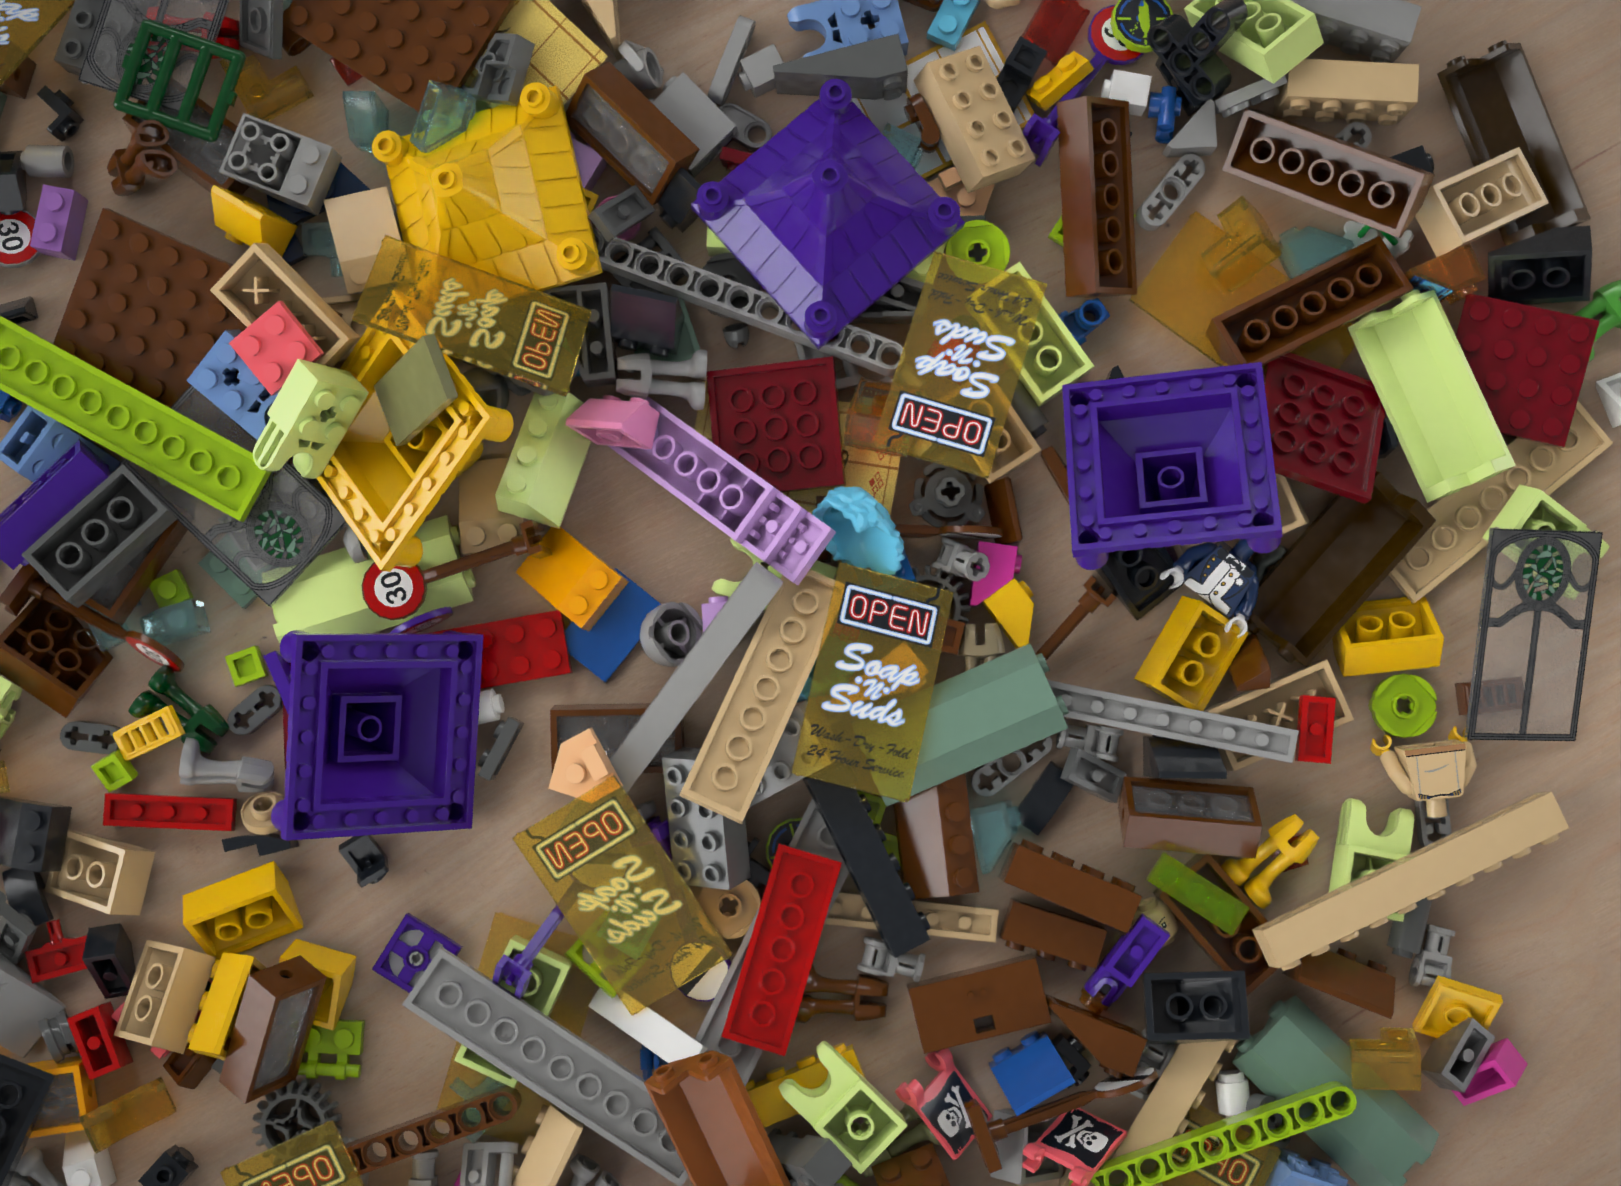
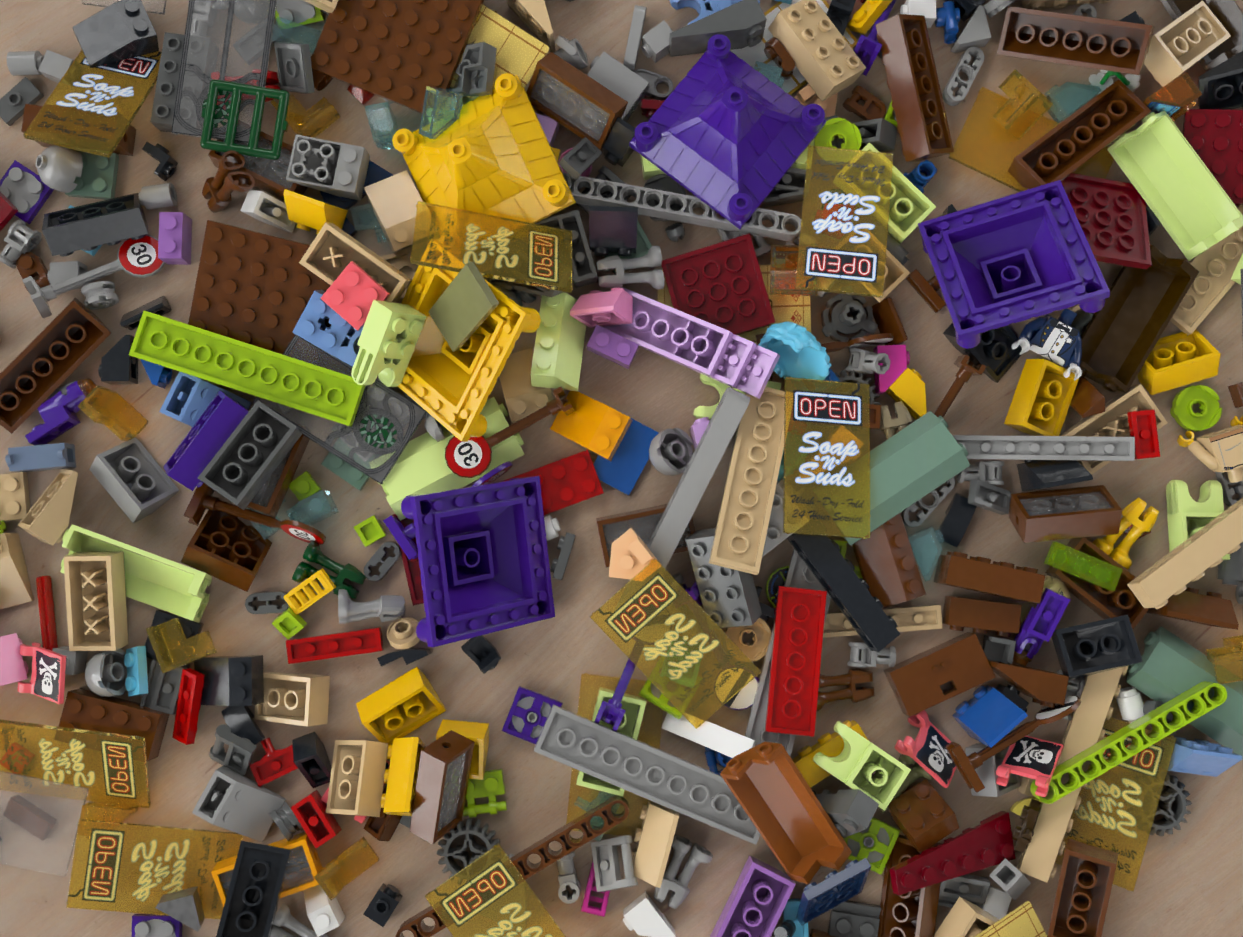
camera: 20 degrees left, 0 degrees up
none -> white slope [240,190,296,233]
none -> medium lavender brick [587,325,639,369]
none -> dark grey slope [842,118,897,152]
none -> reddish brown plate [843,85,886,121]
none -> dark grey panel [982,635,1016,665]

